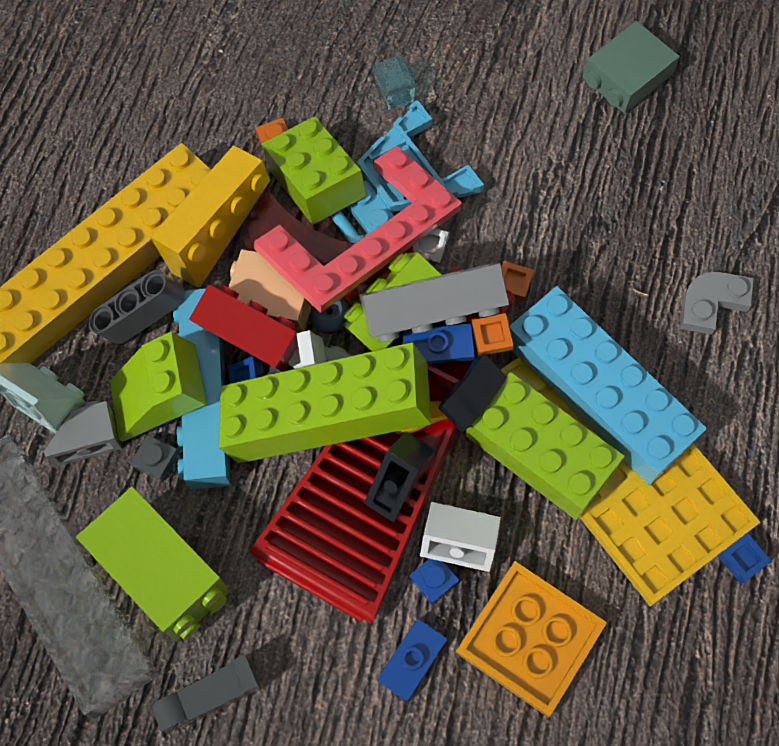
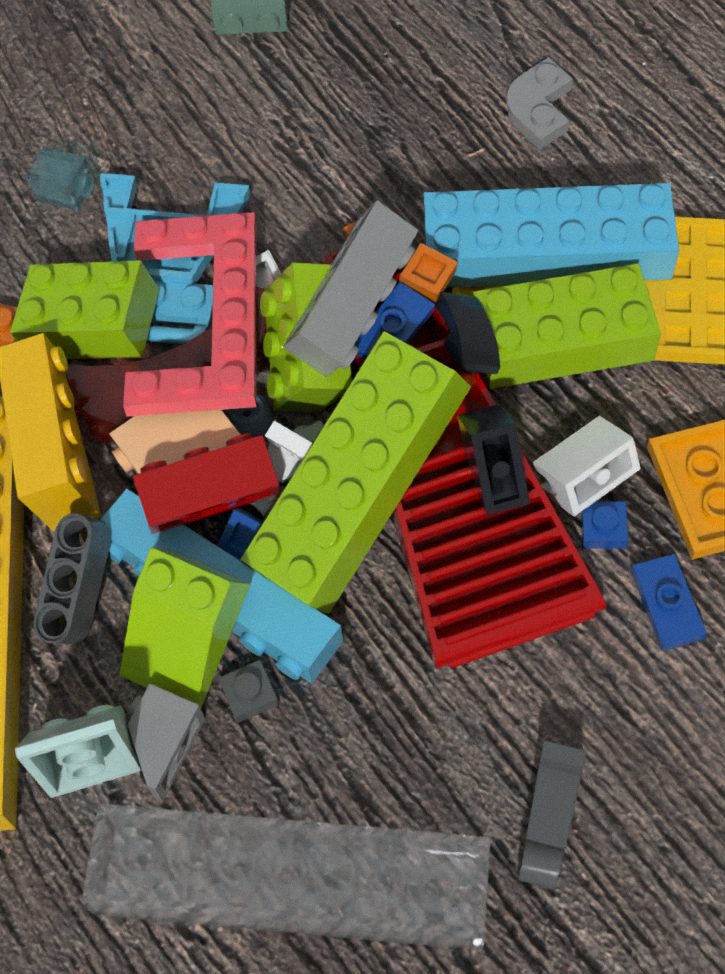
camera: 45 degrees left, 5 degrees down
lime brick [76,486,230,643] -> none

